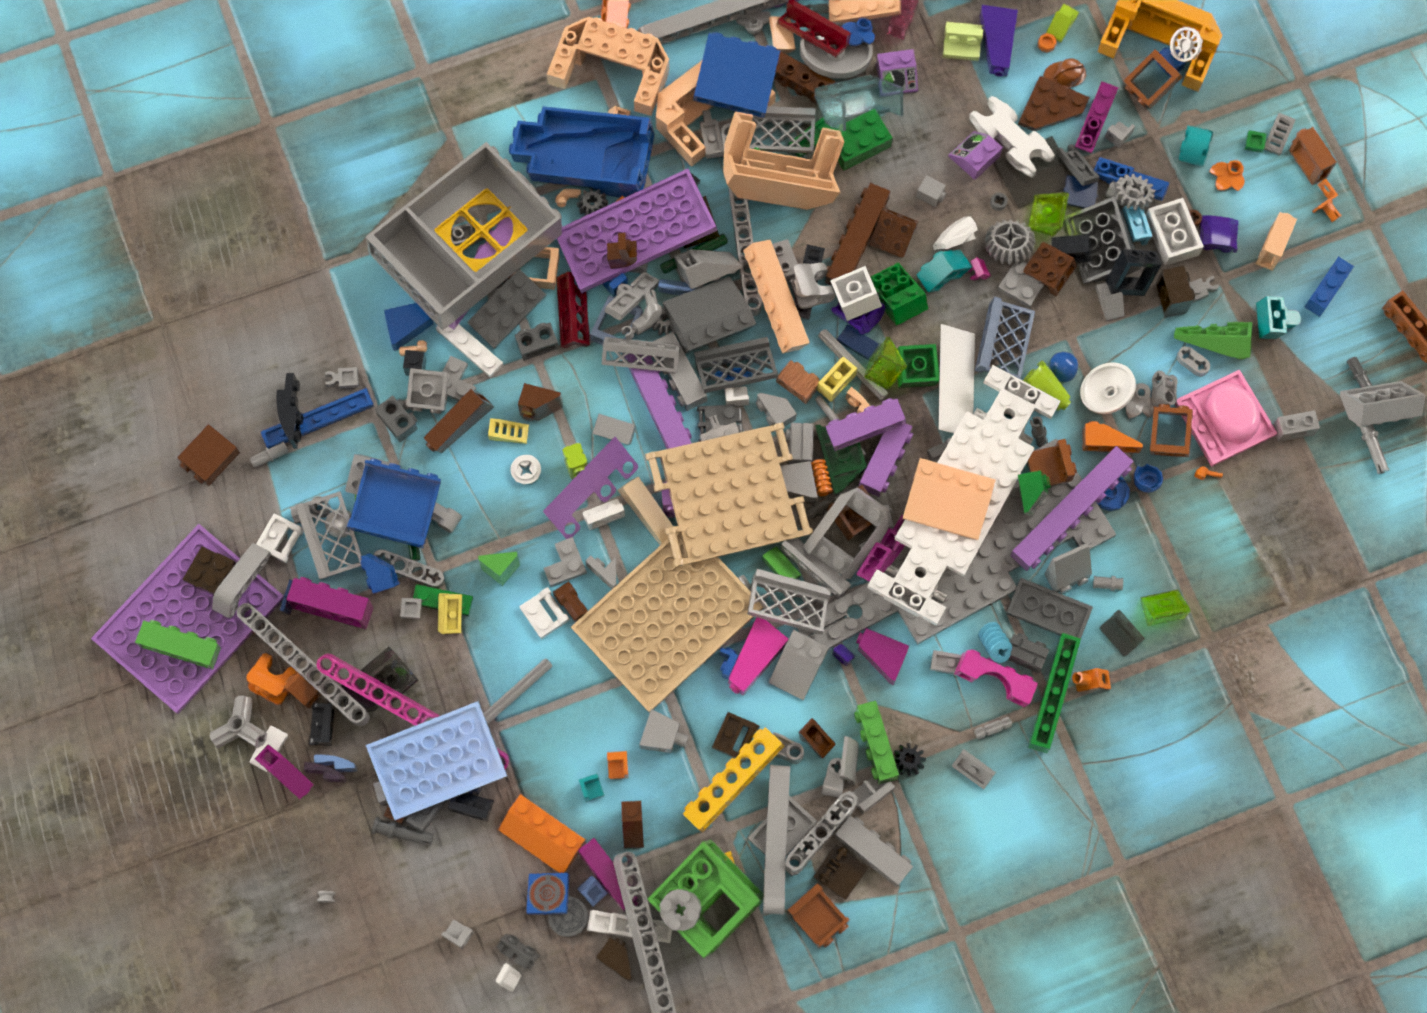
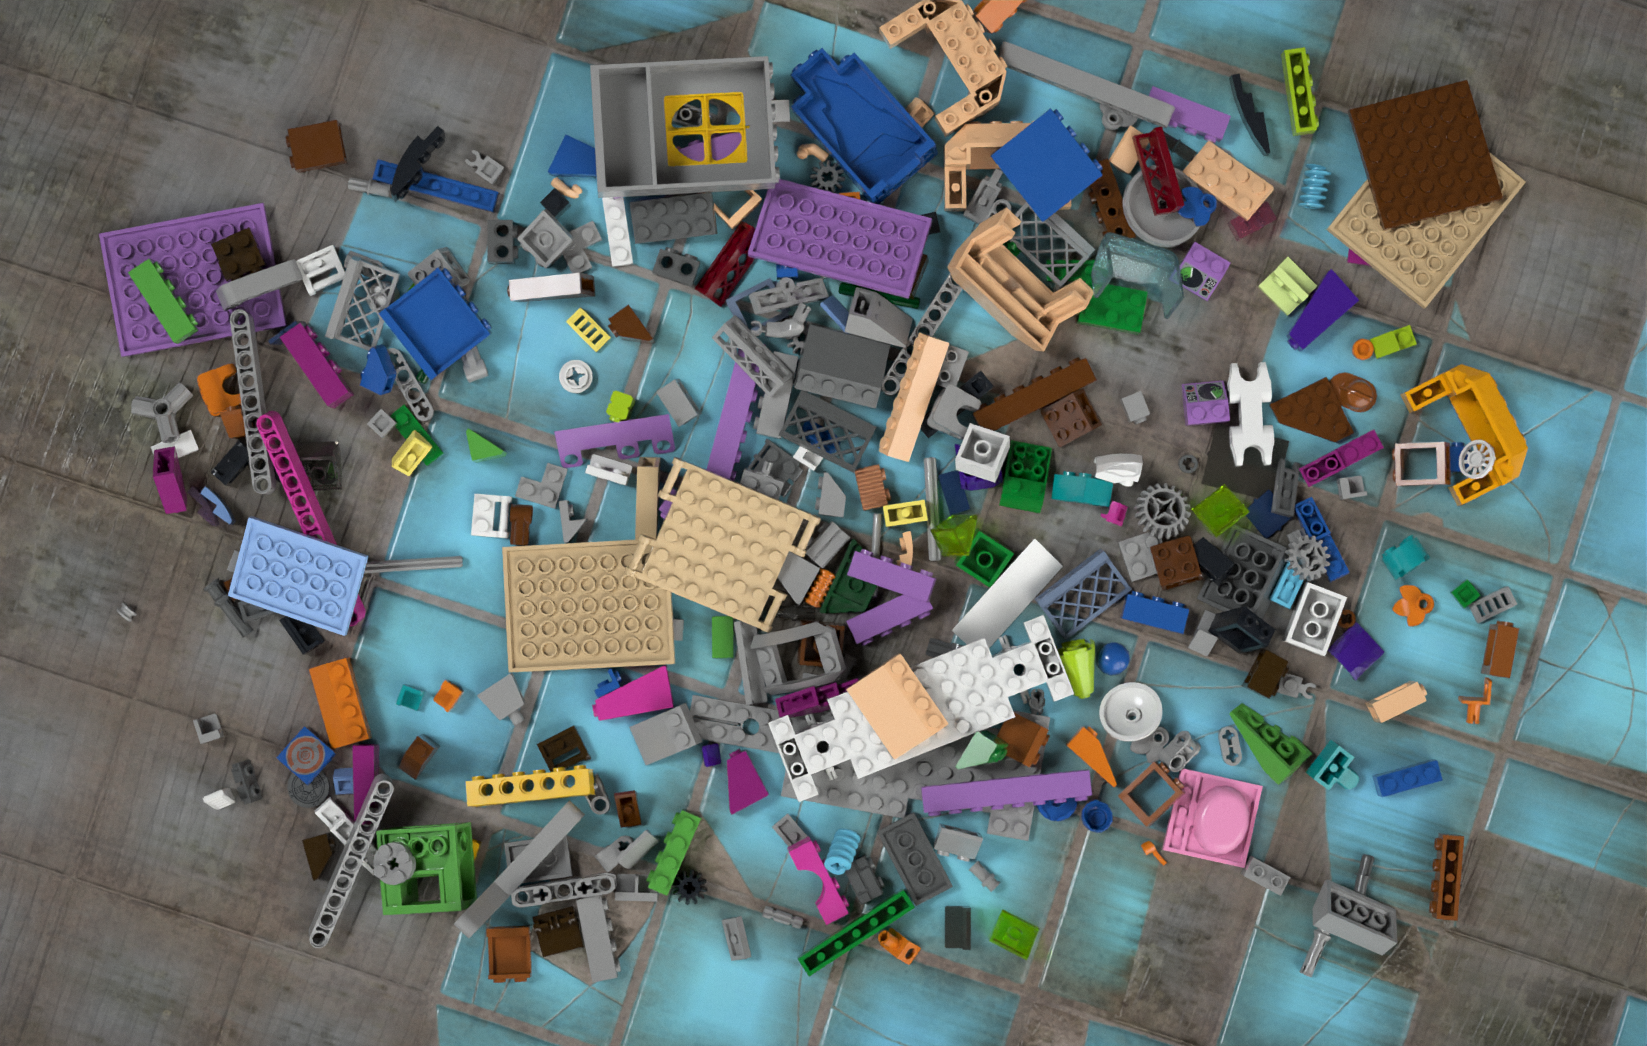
camera: 40 degrees right, 15 degrees up
reddish brown brick [607,232,637,269] -> none
light grey fence [747,569,831,634] -> none
none -> blue brick [1120,591,1189,634]

